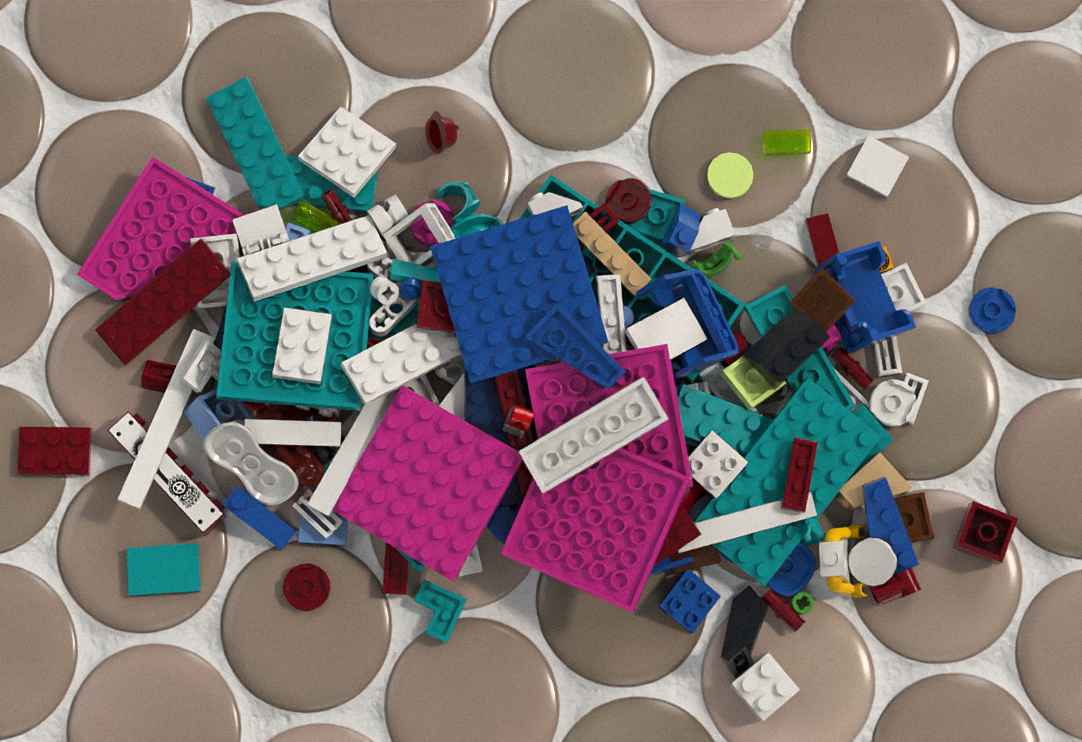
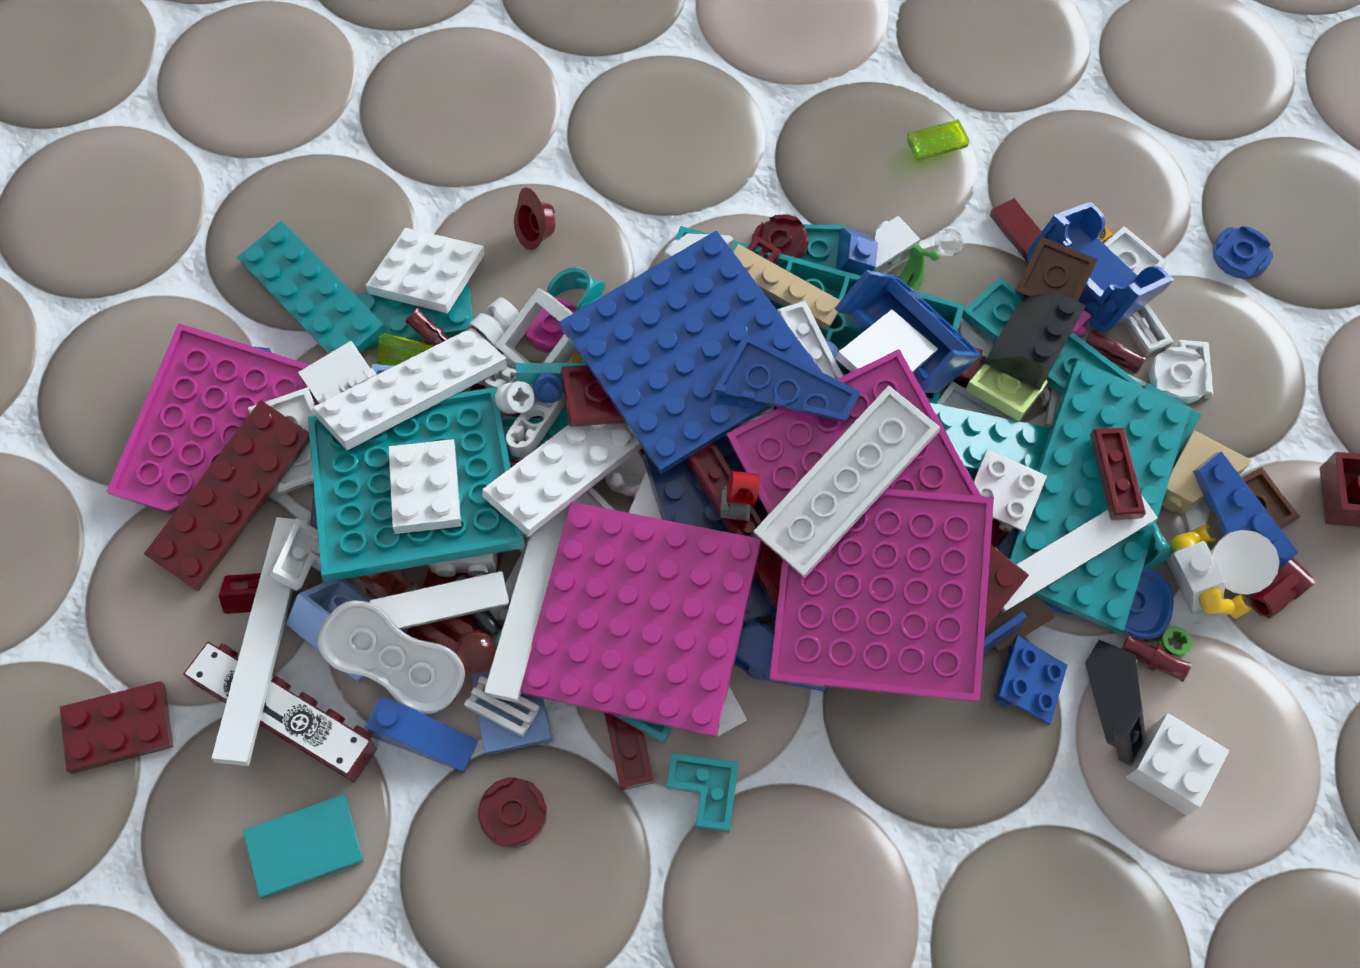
camera: 15 degrees left, 15 degrees down
yellowish green tile [707,152,754,199] -> none
white tile [846,135,909,198] -> none

